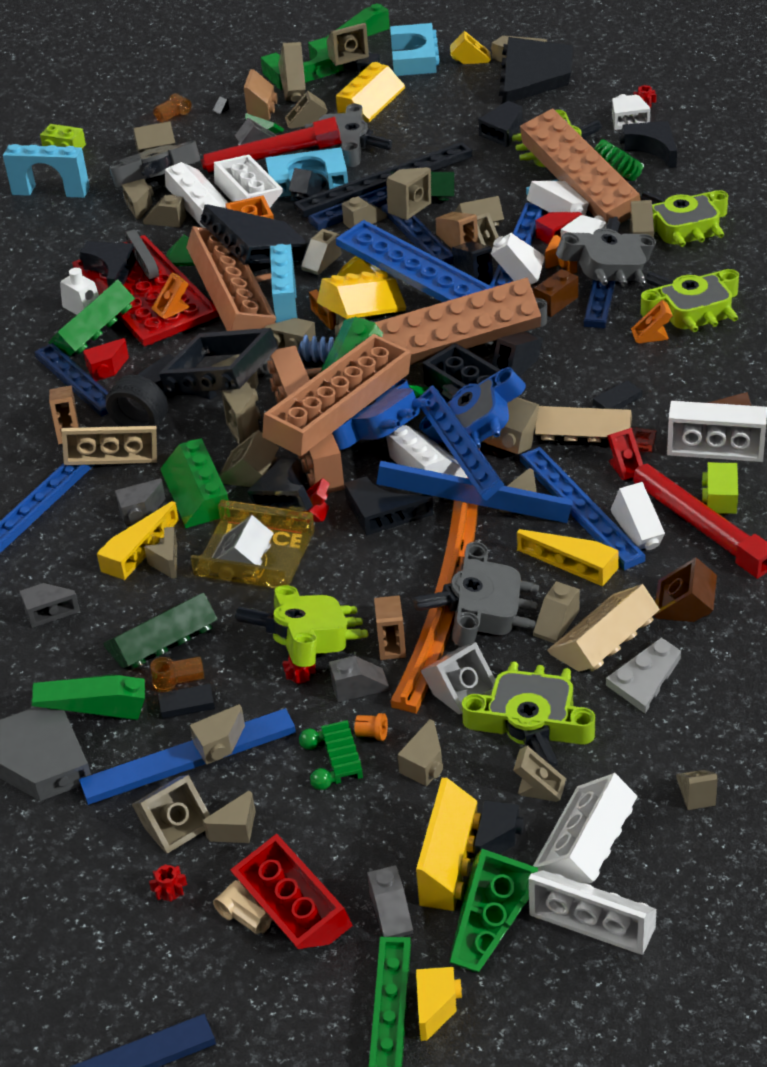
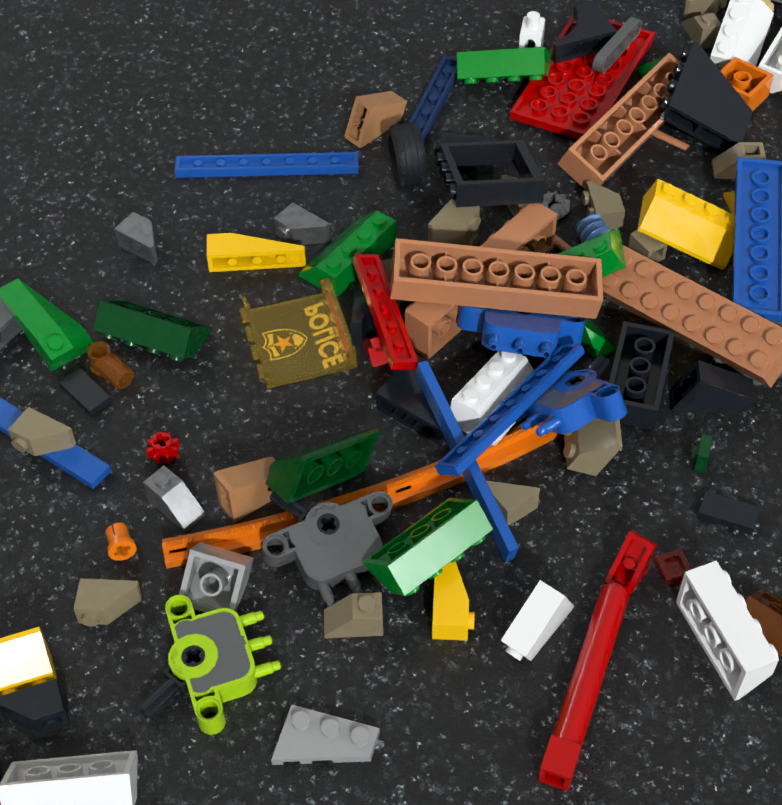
camera: 55 degrees right, 10 degrees up
tan slope [62,426,157,465] -> none
red slope [83,338,129,381] -> none
dark tan slope [145,527,177,578] -> none
orange slope [151,273,190,319] -> none
slope [206,515,274,576] -> none
lime piece [235,585,368,667] -> none
medium azure arch [270,244,298,323] -> none
green gear [299,720,363,790] -> none
dark tan slope [513,746,566,802] -> none
blue tile [520,447,645,570] -> none
tan slope [535,406,632,443] -> none
tan slope [547,584,660,672] -> none
reddish brown slope [653,557,717,622] -> none
lime brick [702,462,738,514] -> none
none -> dark green slope [265,428,380,504]
none -> red plate [352,254,419,370]
none -> slope [362,498,493,596]
none -> dark green plate [691,434,713,474]

